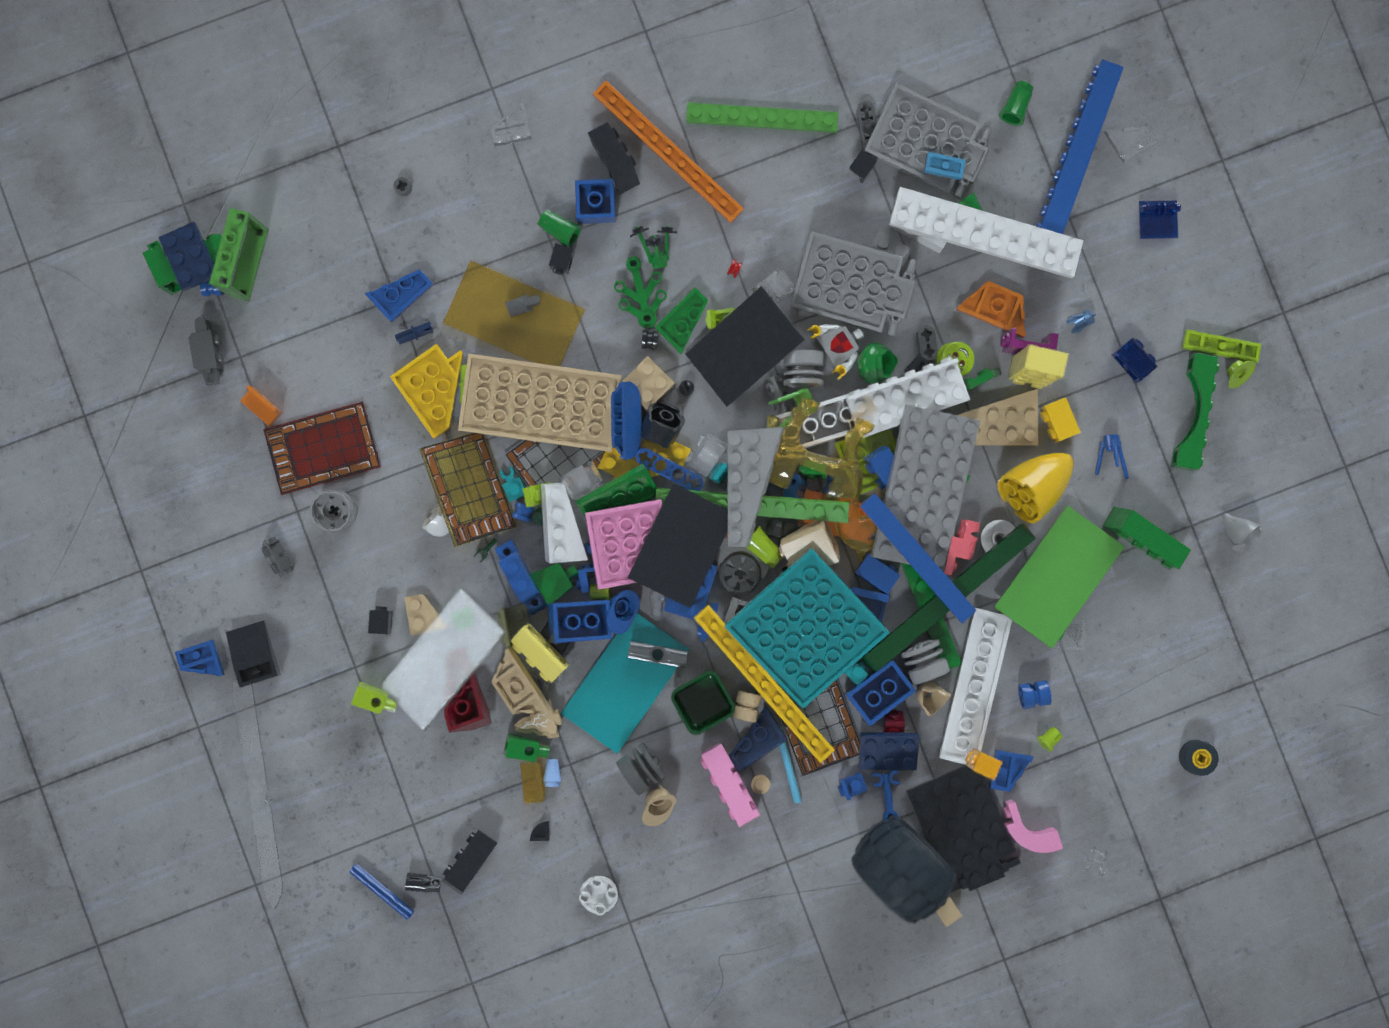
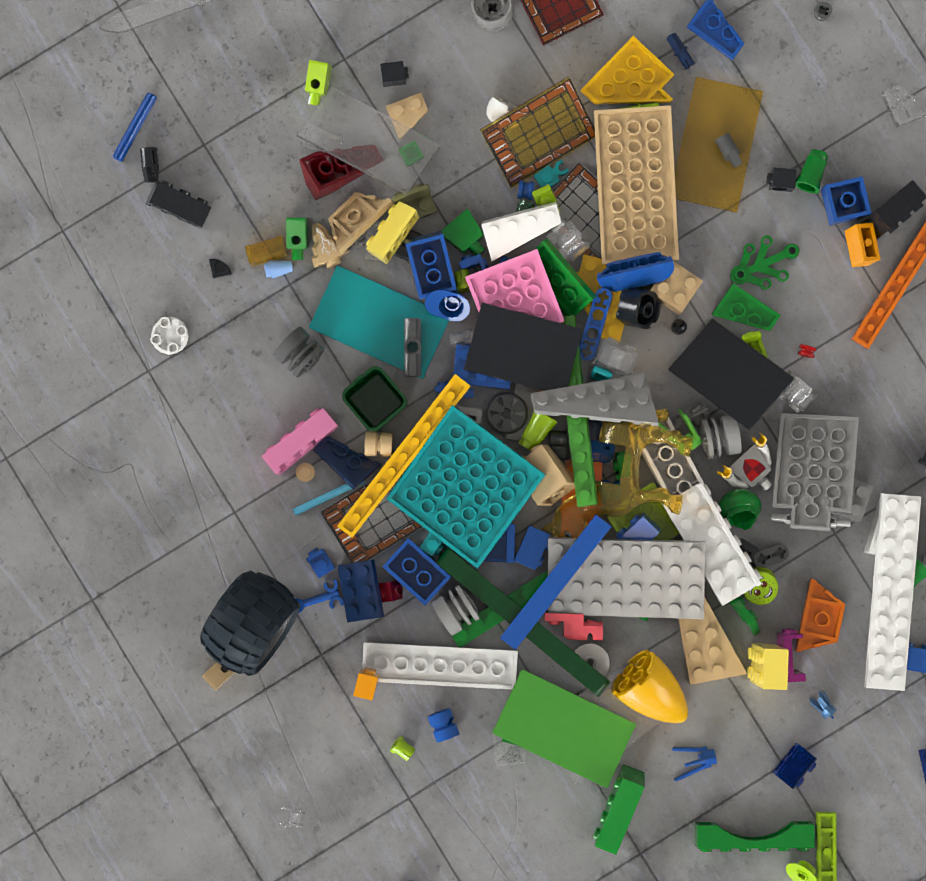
camera: 85 degrees right, 0 degrees up
dark green hand [474,538,497,562] -> none
blue brick [495,539,547,615] -> none
plant [630,225,678,269] -> none
black wheel [641,330,658,350] -> none
tan piece [642,785,677,827] -> none
black plate [906,766,1021,892] -> none
tan hair [916,681,951,716] -> none
blue wing [989,750,1034,792] -> none
bright pink arch [1003,799,1063,853] -> none
yellow brick [1040,397,1081,443] -> none
none -> light orange brick [845,223,881,267]

